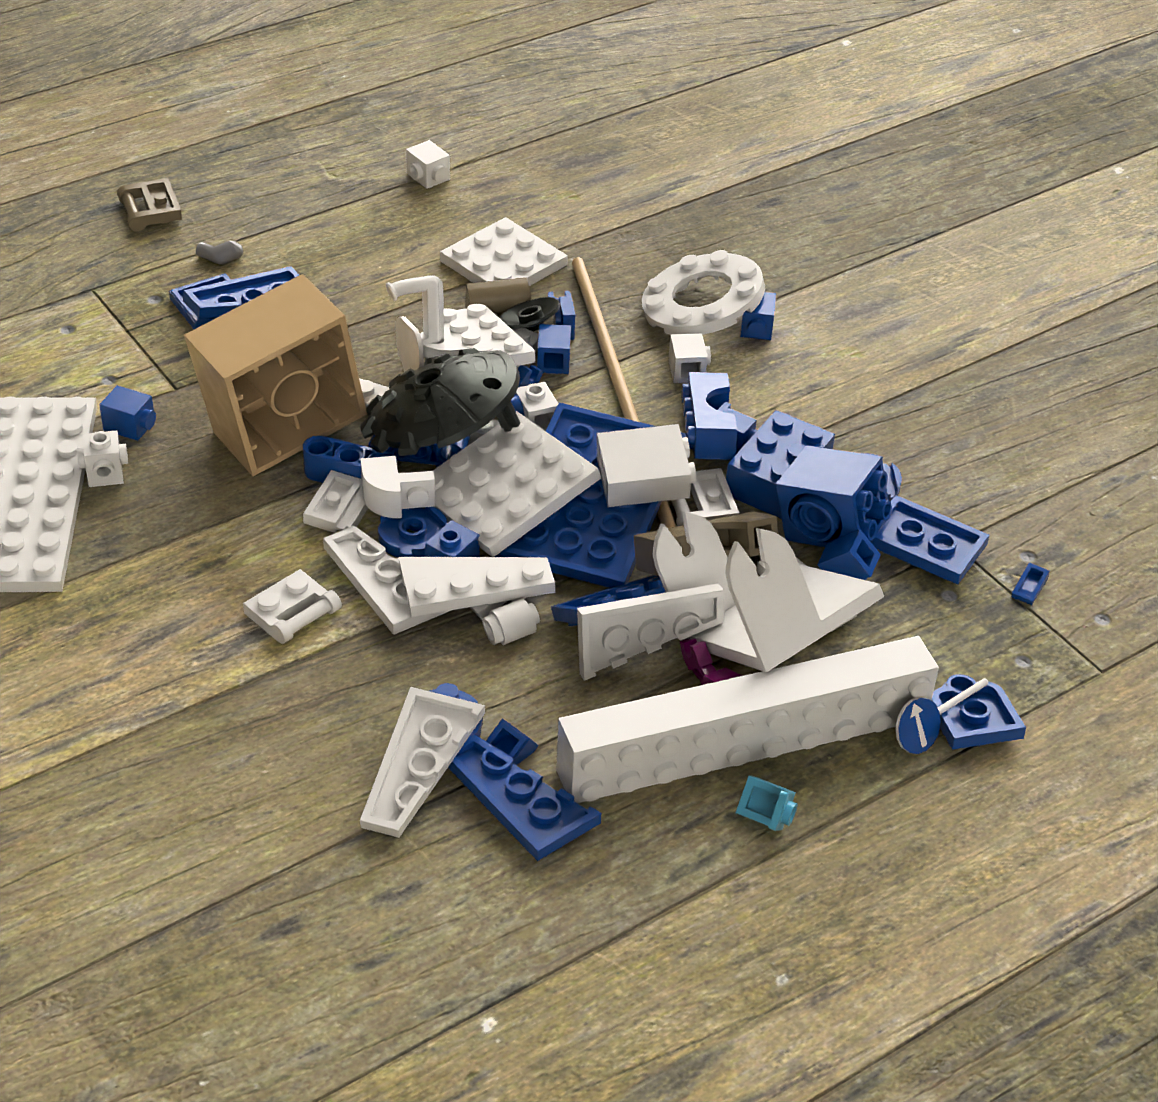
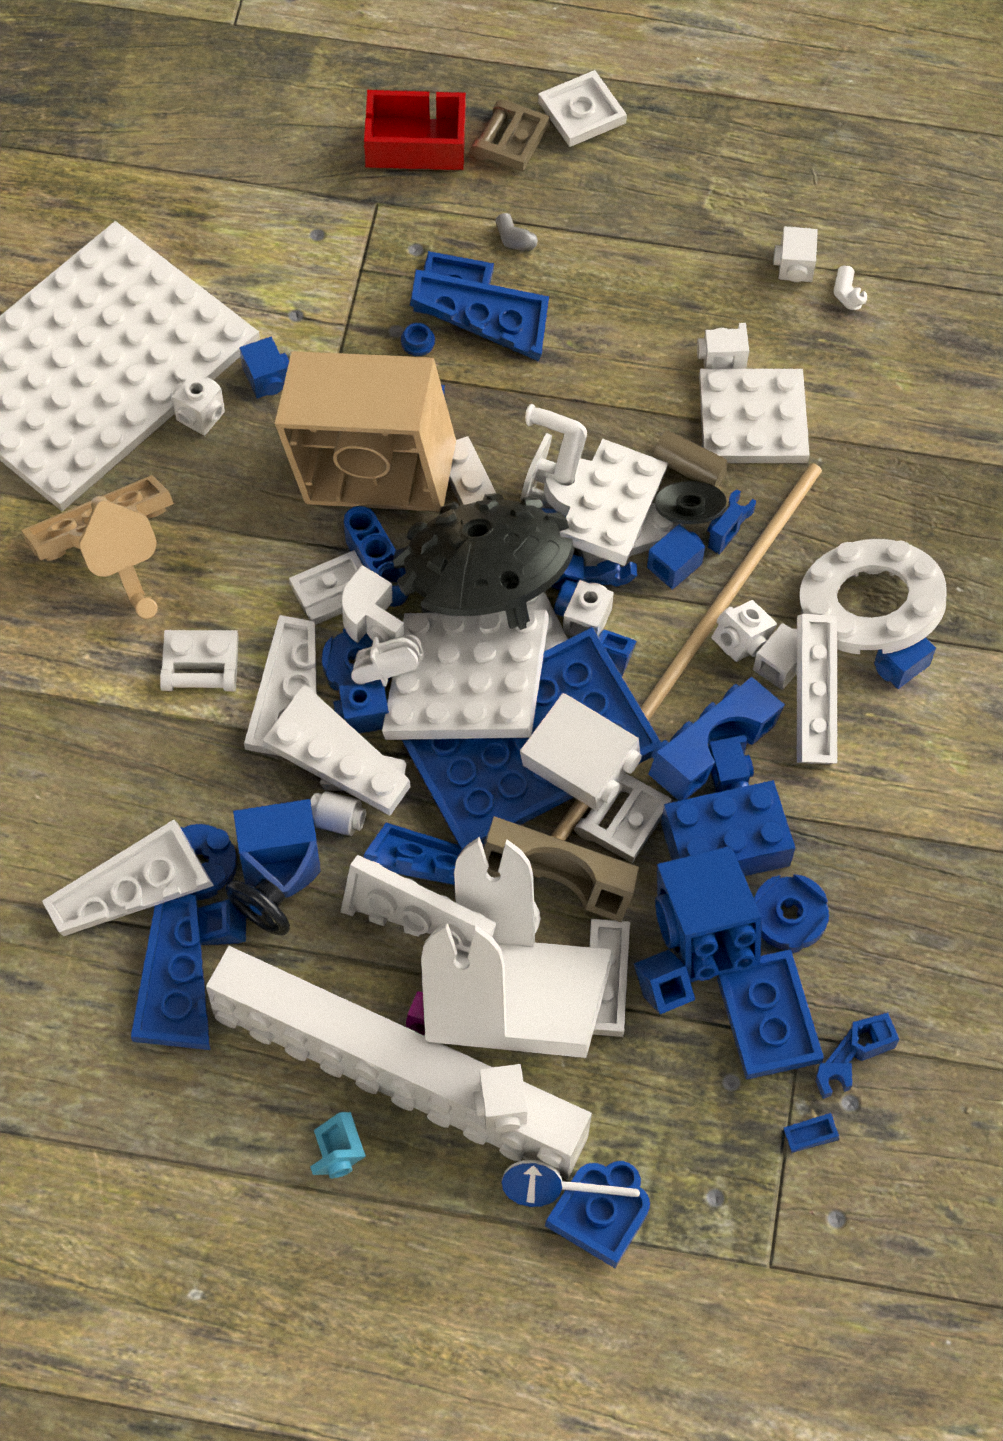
camera: 45 degrees right, 20 degrees up
none -> tan plate [21,475,174,619]
none -> blue piece [225,799,321,936]
none -> white arm [351,634,422,686]
none -> red piece [364,90,466,170]
none -> white brick [473,1064,528,1133]
none -> white plate [538,70,627,147]
none -> white brick [697,323,749,369]
none -> white brick [711,600,777,662]
none -> white plate [797,614,837,765]
none -> blue piece [815,1013,899,1099]
none -> white arm [833,266,867,310]

